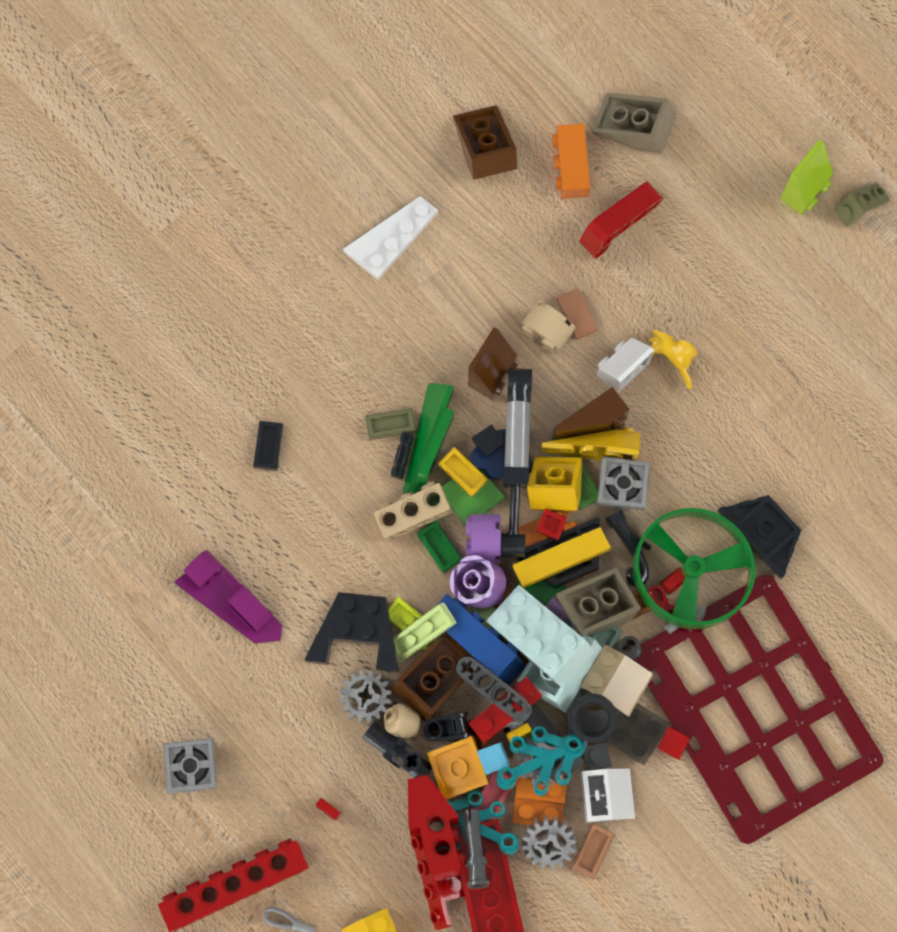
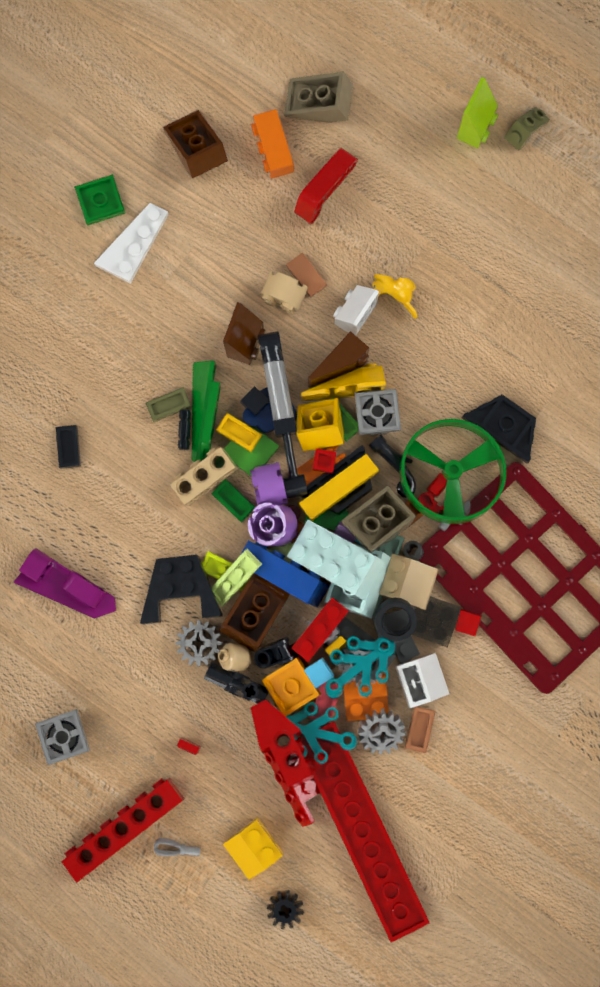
camera: 10 degrees left, 5 degrees up
dark grey beam [456,657,532,722] -> none
dark grey pin [463,809,490,889] -> none
none -> green tile [74,174,125,226]

